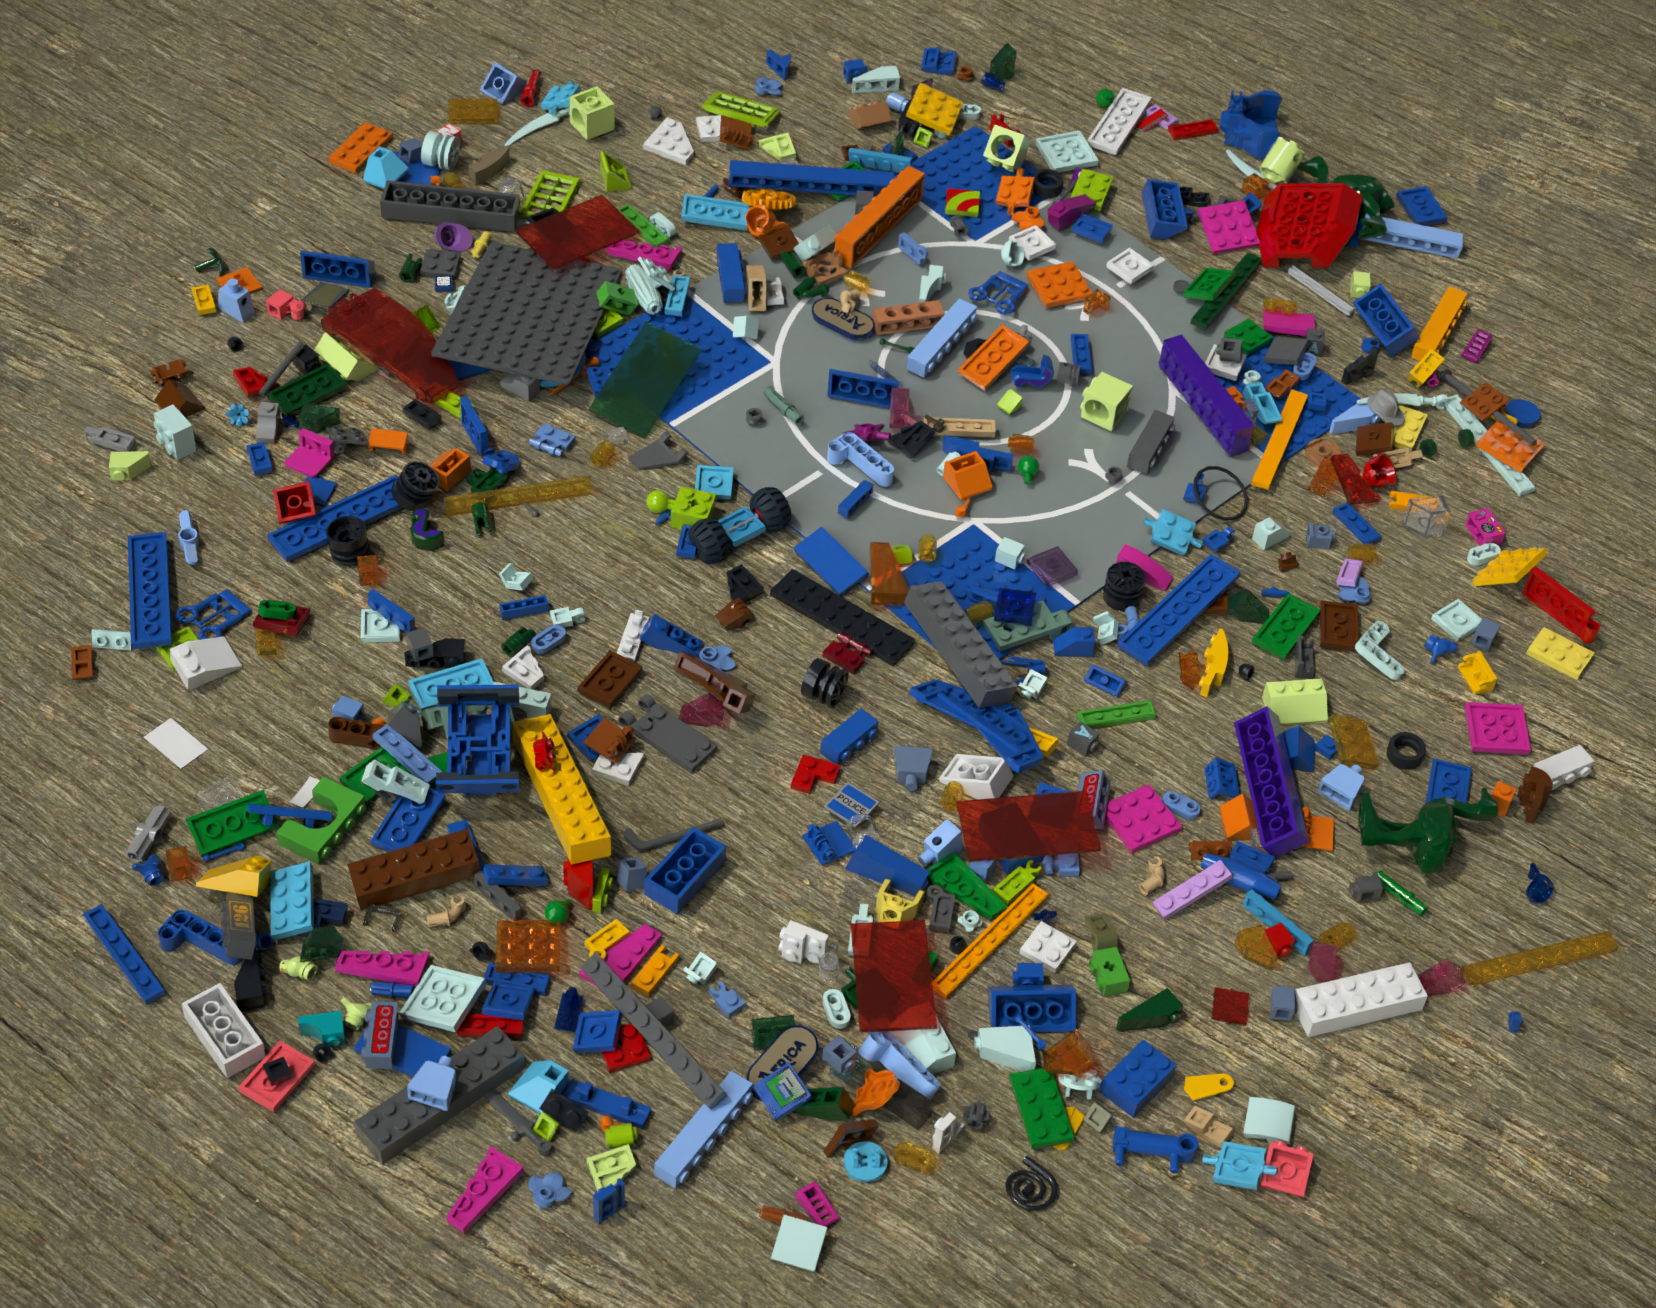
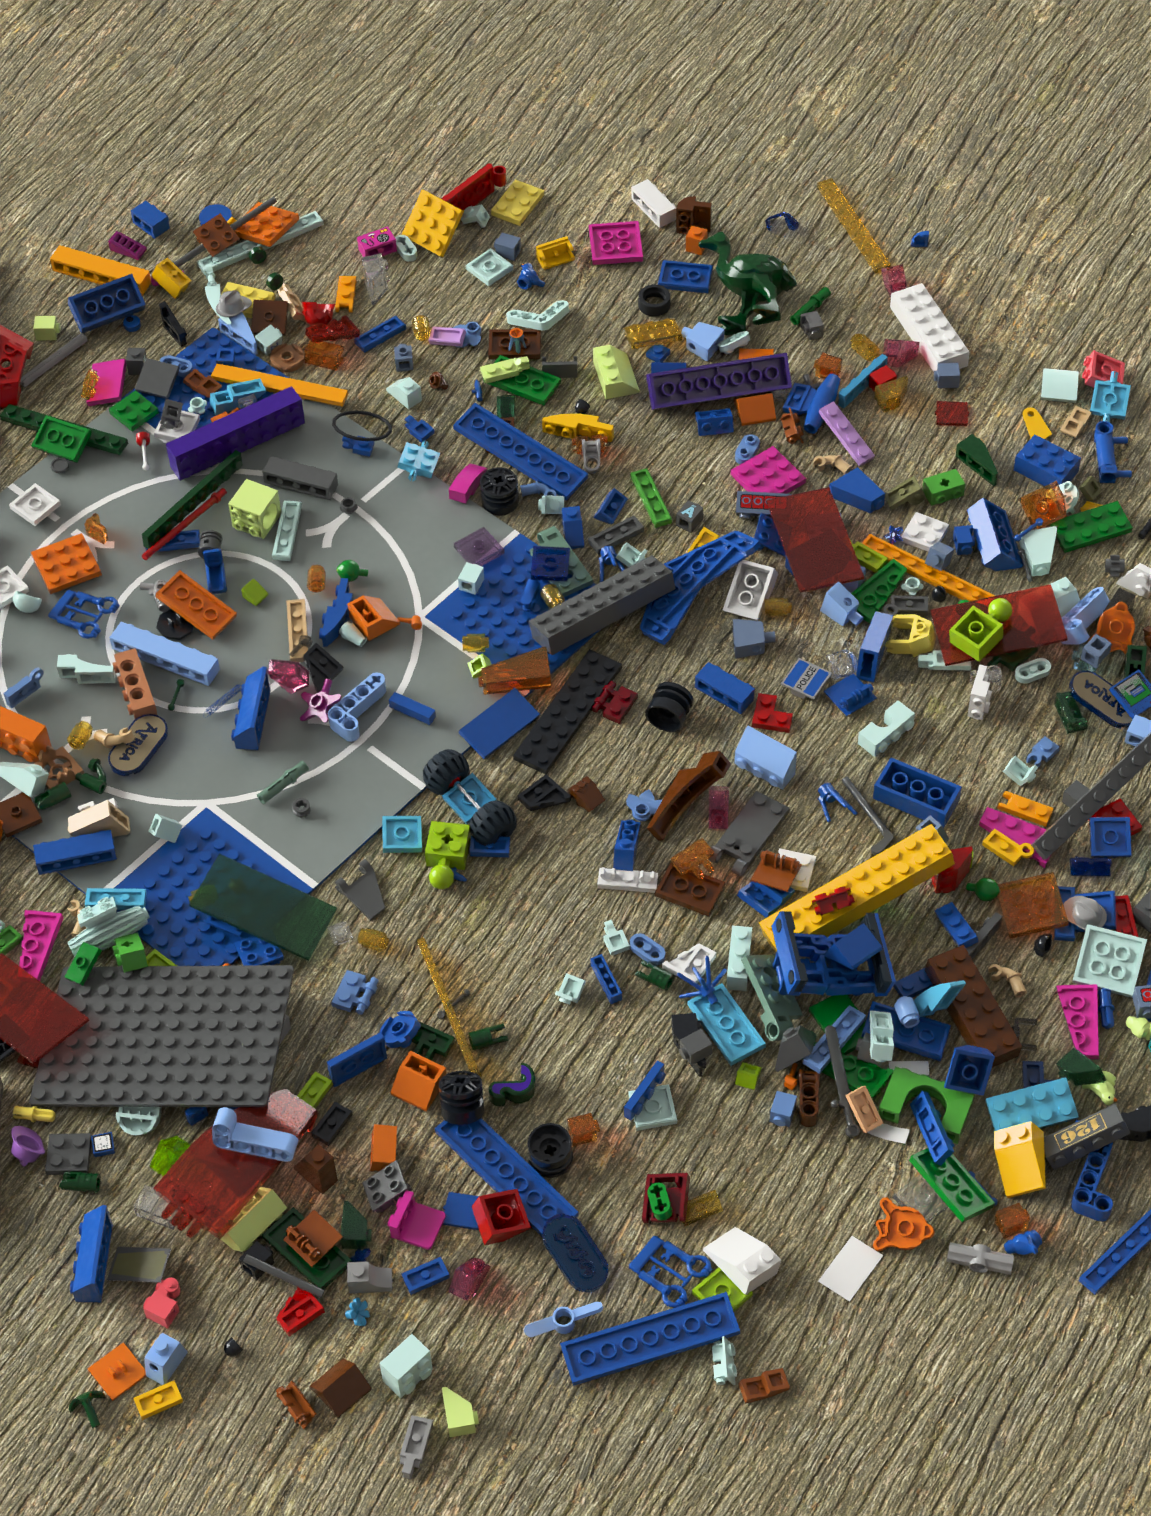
camera: 90 degrees left, 5 degrees up
none -> green plate [64,942,102,986]
none -> blue brick [131,200,170,239]
none -> hinge [136,432,150,471]
none -> dark green plate [142,450,242,549]
none -> red bar [142,488,227,560]
none -> light blue beam [212,1107,299,1162]
none -> light aqua brick [255,324,282,356]
none -> light aqua tile [272,501,302,561]
none -> dark orange hinge [283,1210,343,1267]
none -> reddish brown slope [294,1144,338,1194]
none -> clear pink slope [448,1258,491,1301]
none -> light aqua bracket [461,204,490,228]
none -> yellowish green hinge [480,356,530,384]
none -> flat silver piece [509,328,527,354]
none -> clear blue tile [542,1214,608,1292]
none -> light grey piece [582,439,601,474]
none -> dark grey plate [588,516,644,554]
none -> clear orange hinge [671,838,714,879]
none -> blue plant [677,956,727,1005]
none -> light aqua plate [718,331,750,354]
none -> light blue slope [734,726,797,790]
none -> clear orange brick [814,352,842,379]
none -> blue plant [818,783,858,822]
none -> blue slope [825,923,882,970]
none -> dark grey sword [825,1025,860,1138]
none -> blue slope [829,467,885,513]
none -> light nougat plate [845,1086,883,1133]
none -> light aqua arch [858,701,915,757]
none -> orange tile [873,1197,935,1251]
none -> white sticker [889,1061,929,1075]
none -> light blue brick [894,996,920,1028]
none -> medium azure slope [914,980,966,1017]
none -> sand blue brick [925,541,955,571]
none -> blue slope [944,1045,995,1096]
none -> lime brick [949,598,1012,662]
none -> light grey piece [1062,896,1107,931]

